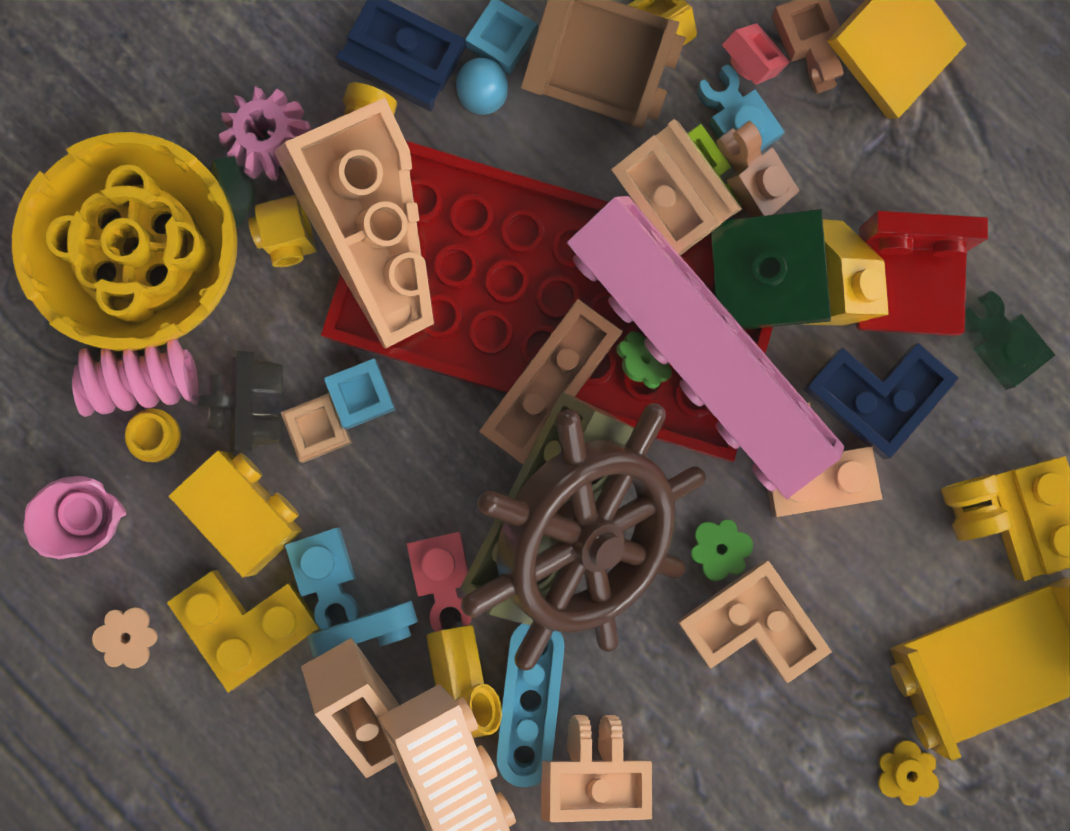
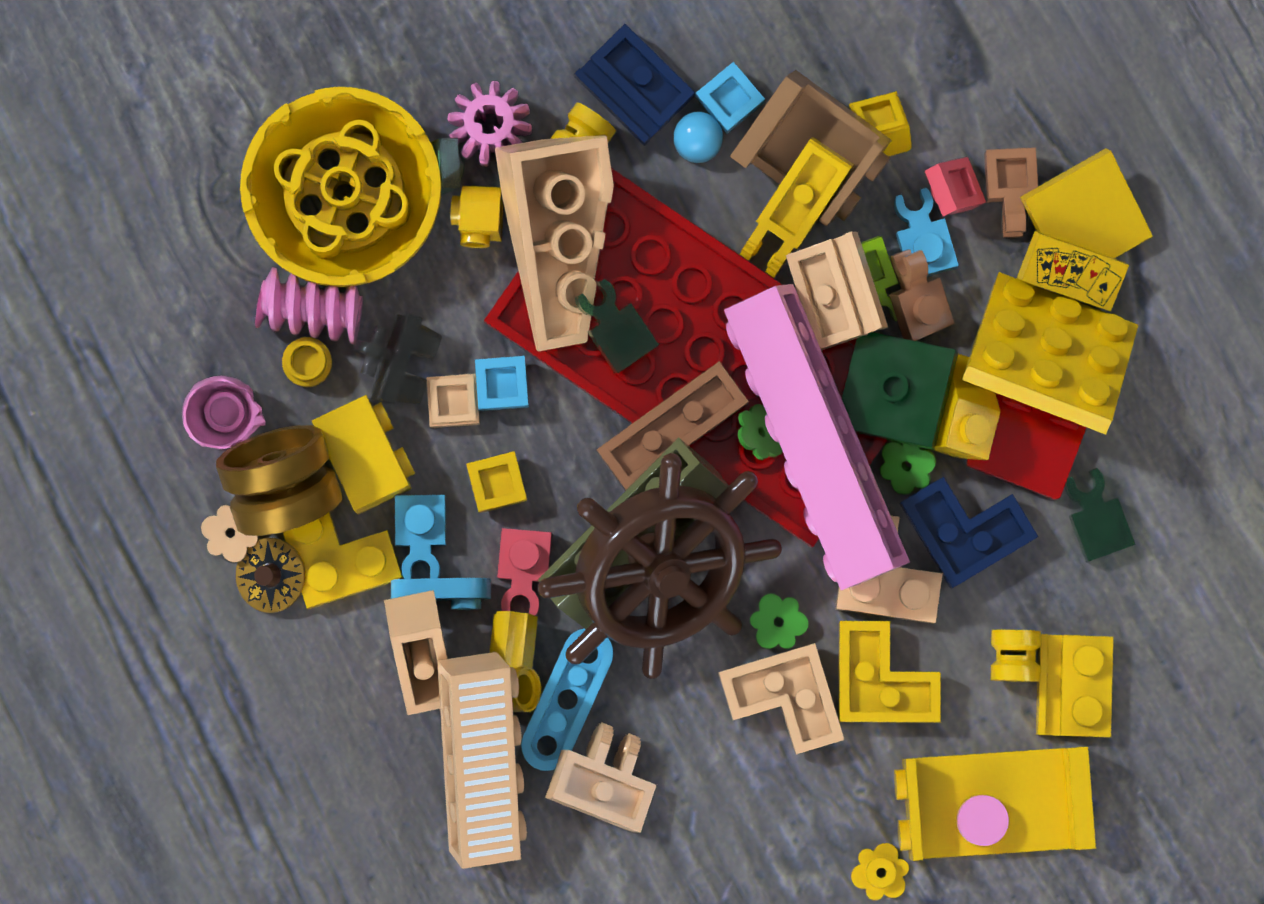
camera: 25 degrees right, 0 degrees up
none -> pearl gold wheel [216,425,342,536]
none -> piece [236,538,305,613]
none -> yellow plate [466,451,528,513]
none -> clear green plate [575,279,659,373]
none -> yellow hinge [739,137,854,278]
none -> yellow plate [839,621,941,723]
none -> bright green plant [880,441,936,495]
none -> bright pink tile [957,795,1009,846]
none -> yellow plate [962,272,1139,435]
none -> yellow tile [1017,231,1129,311]

